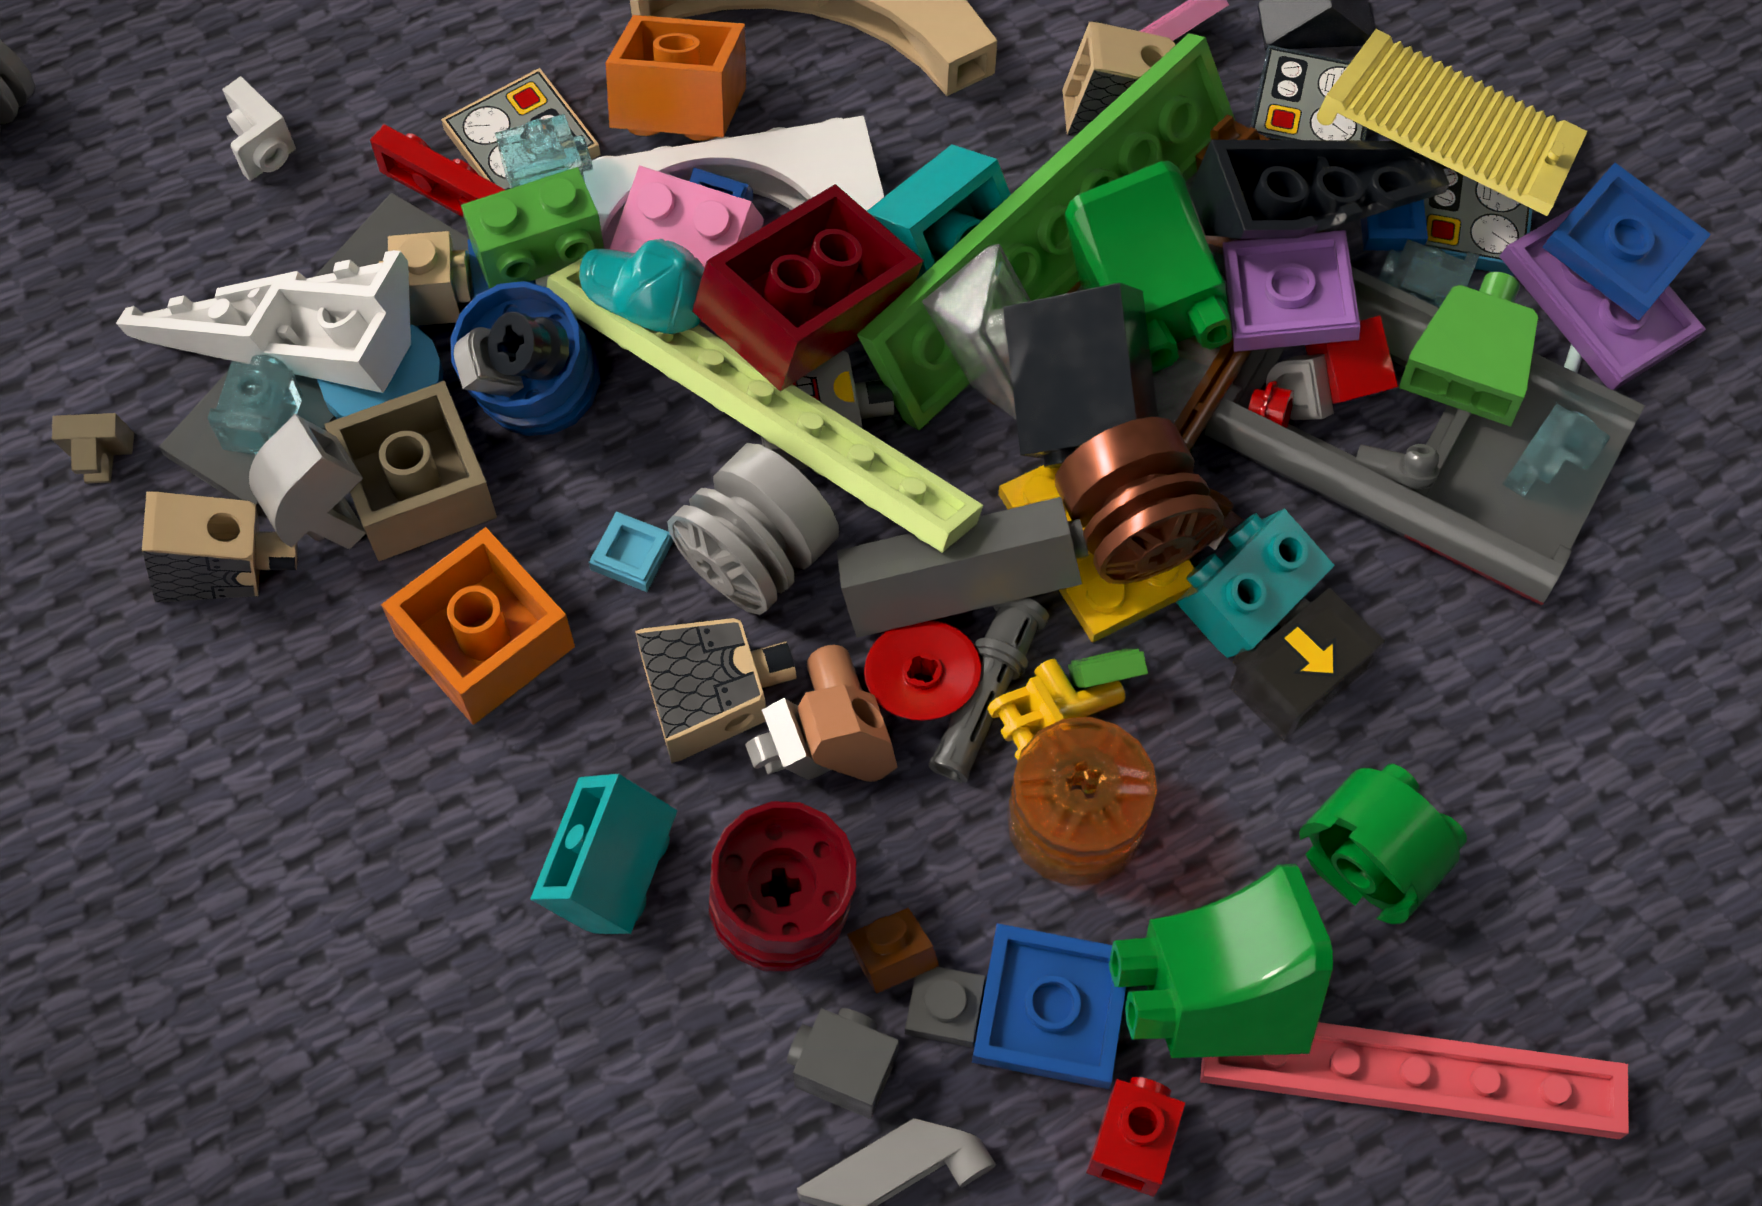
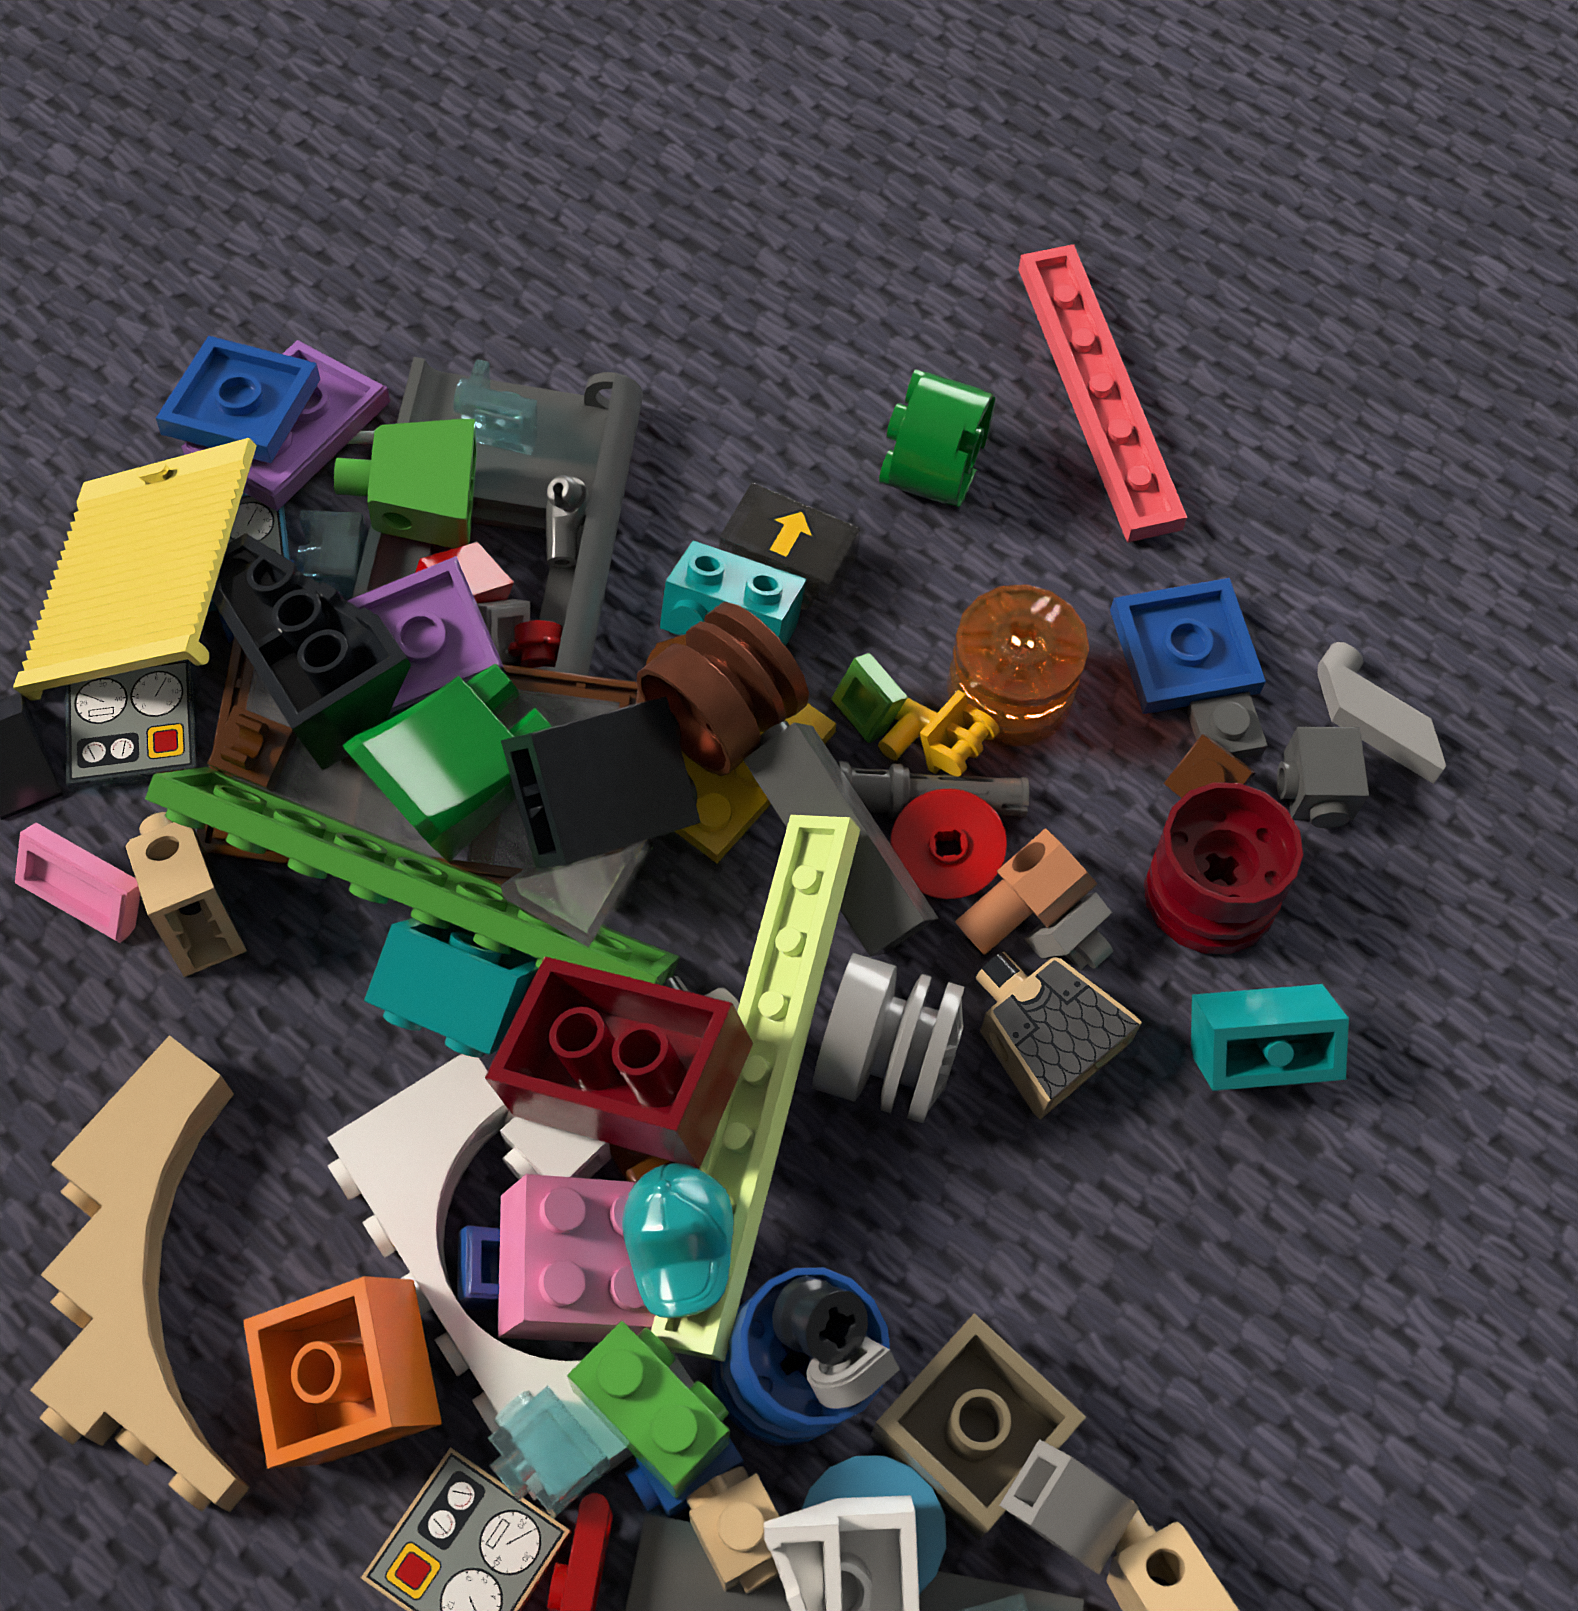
camera: 115 degrees left, 0 degrees up
orange brick [381,527,575,725] -> none
medium azure tile [589,511,673,592] -> none
red brick [1086,1077,1186,1197] -> none
green hips [1109,864,1333,1058] -> none

